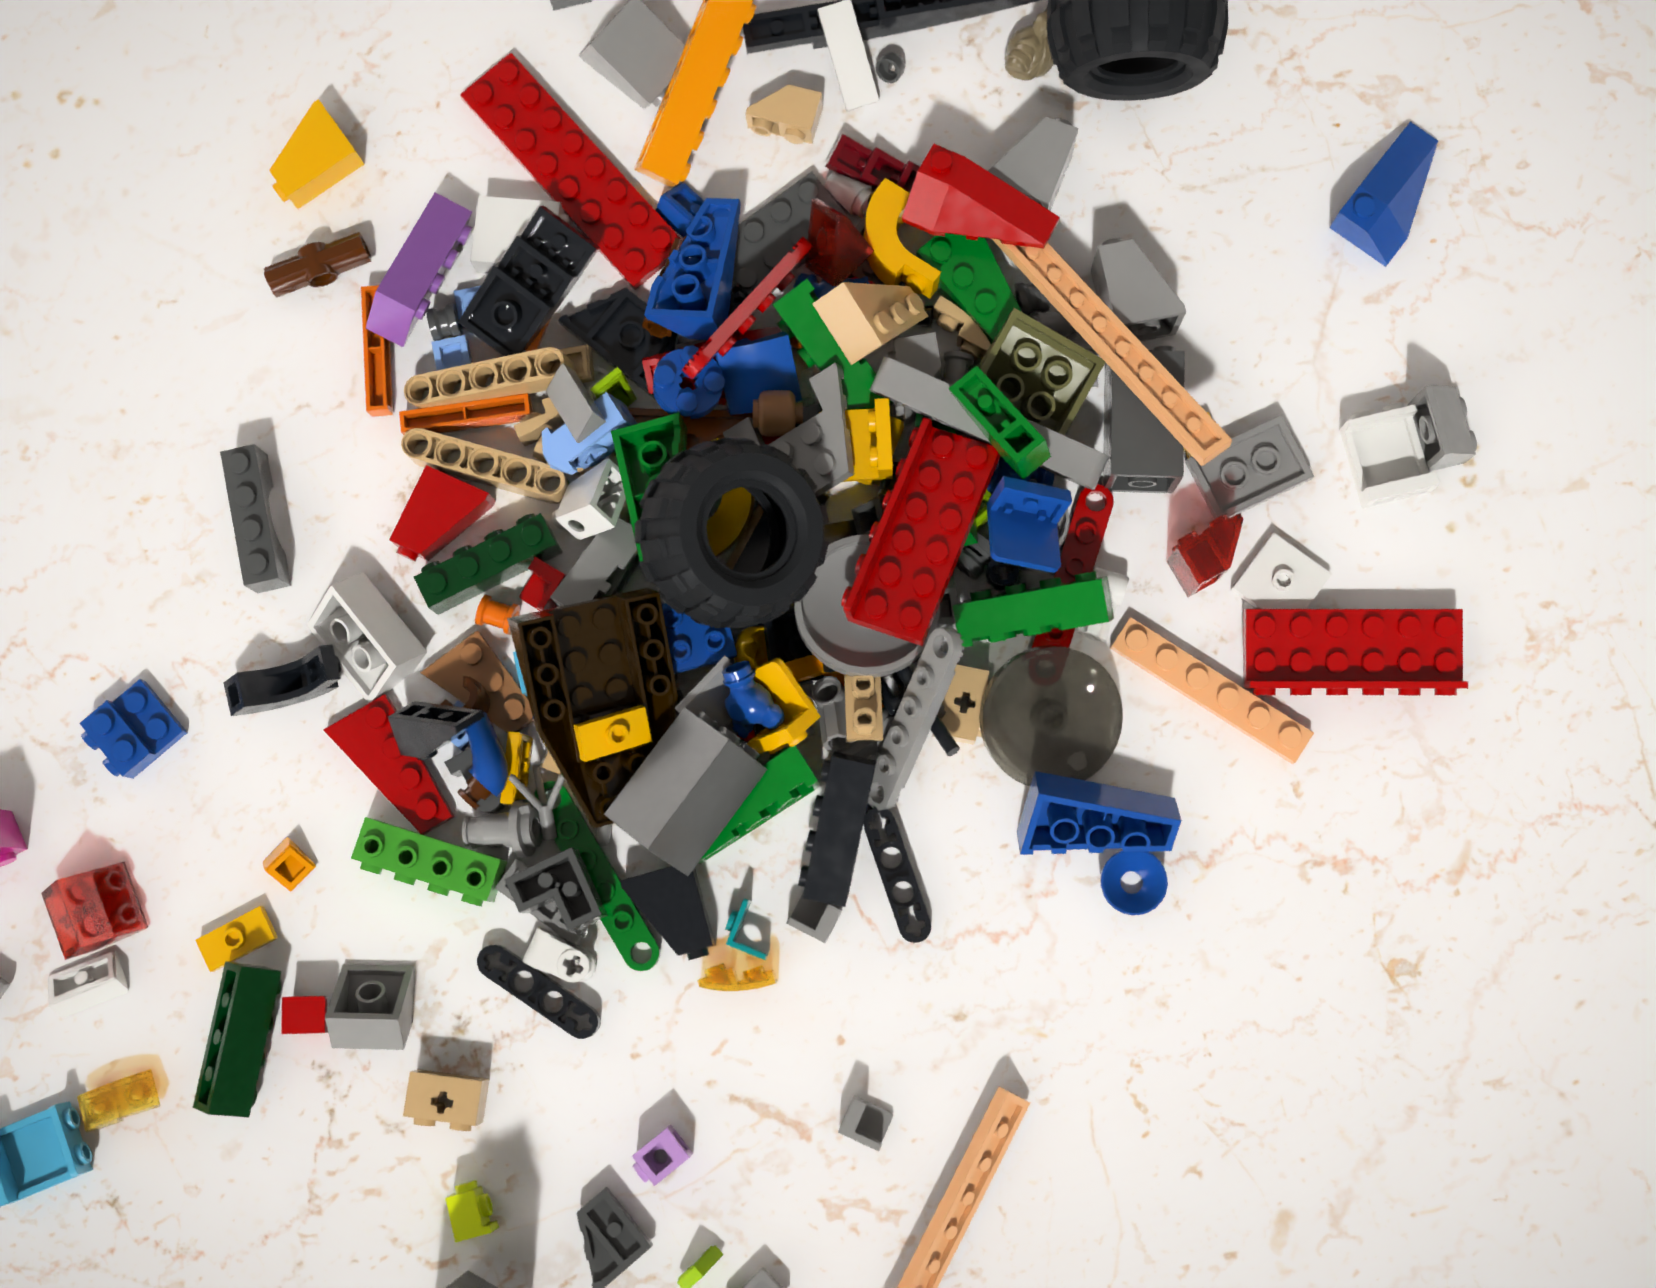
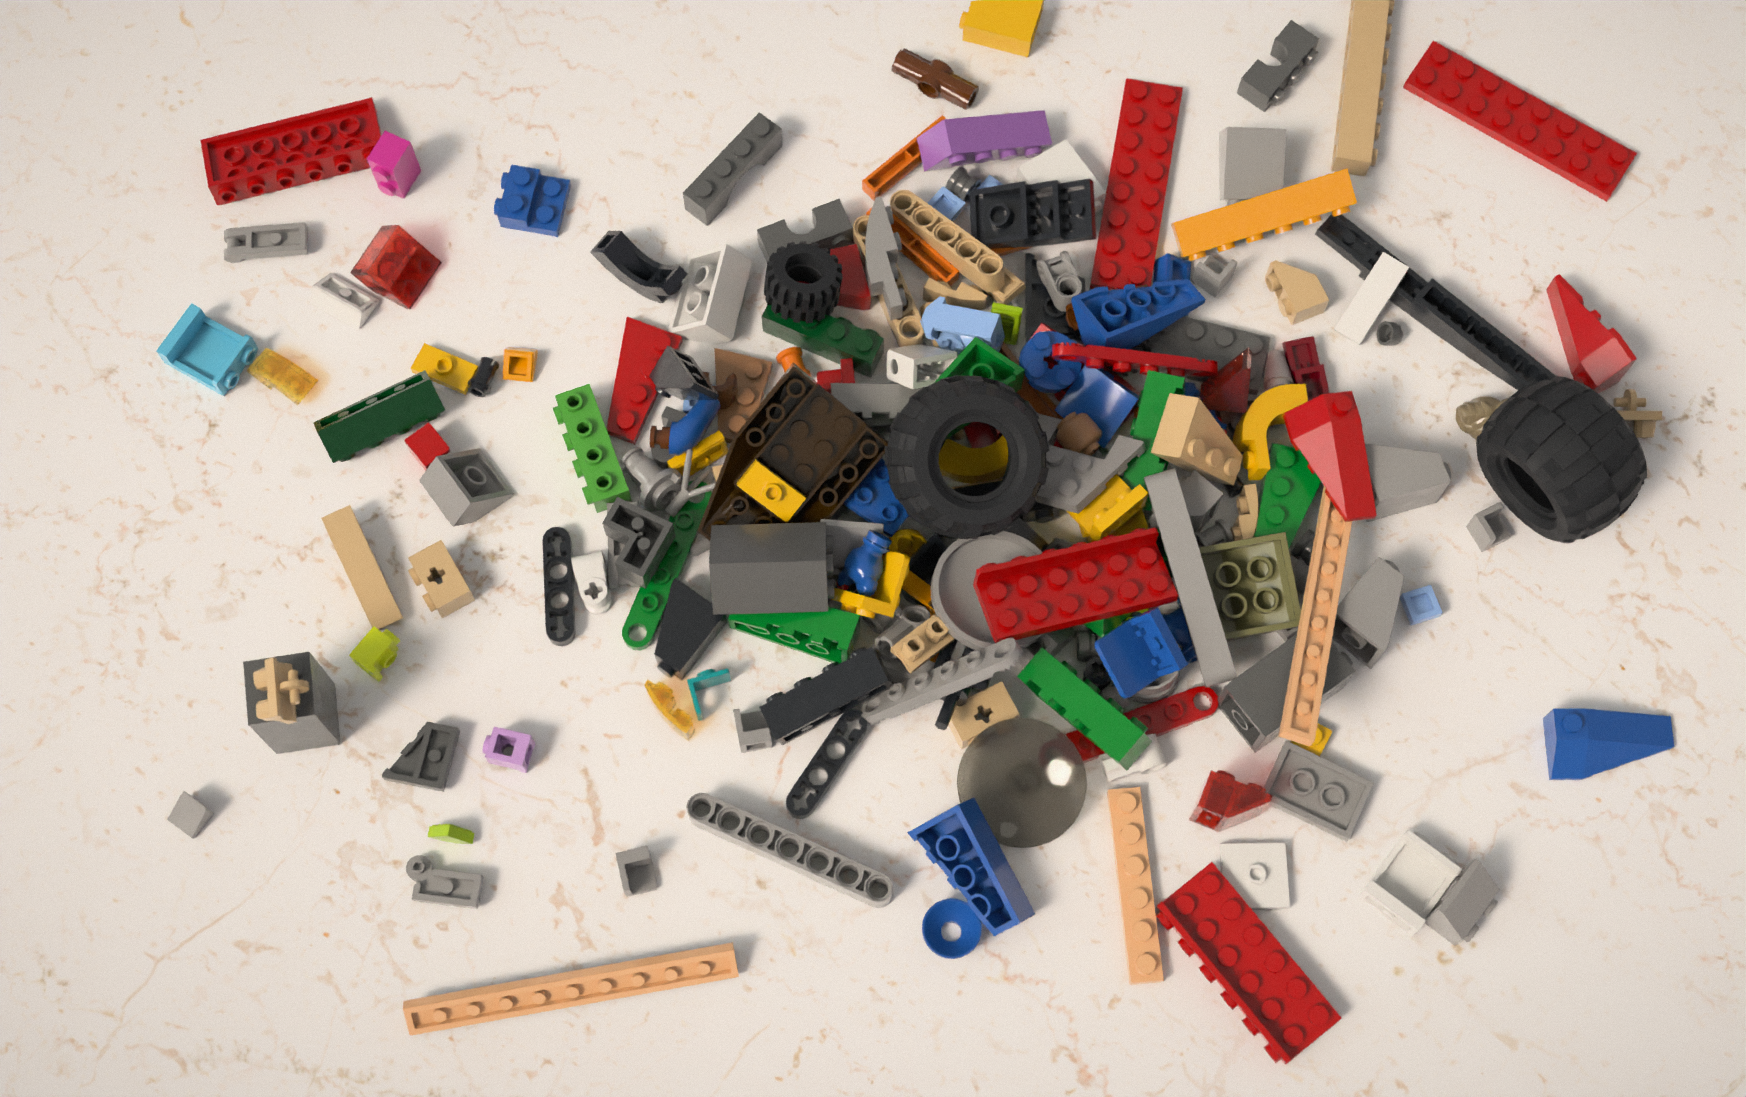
camera: 40 degrees right, 10 degrees down
light grey slope [546,363,606,443] -> none
green slope [948,365,1051,480] -> none
none -> tan slope [321,505,403,629]
none -> black pin [468,357,499,397]
none -> light grey beam [686,793,893,908]
none -> dark grey arch [757,199,853,262]
none -> black tyre [764,241,843,323]
none -> light grey slope [865,196,907,321]
none -> light grey piece [1037,251,1082,312]
none -> light grey panel [1191,255,1238,298]
none -> light blue plate [1400,585,1443,626]
none -> light grey panel [1466,502,1511,552]

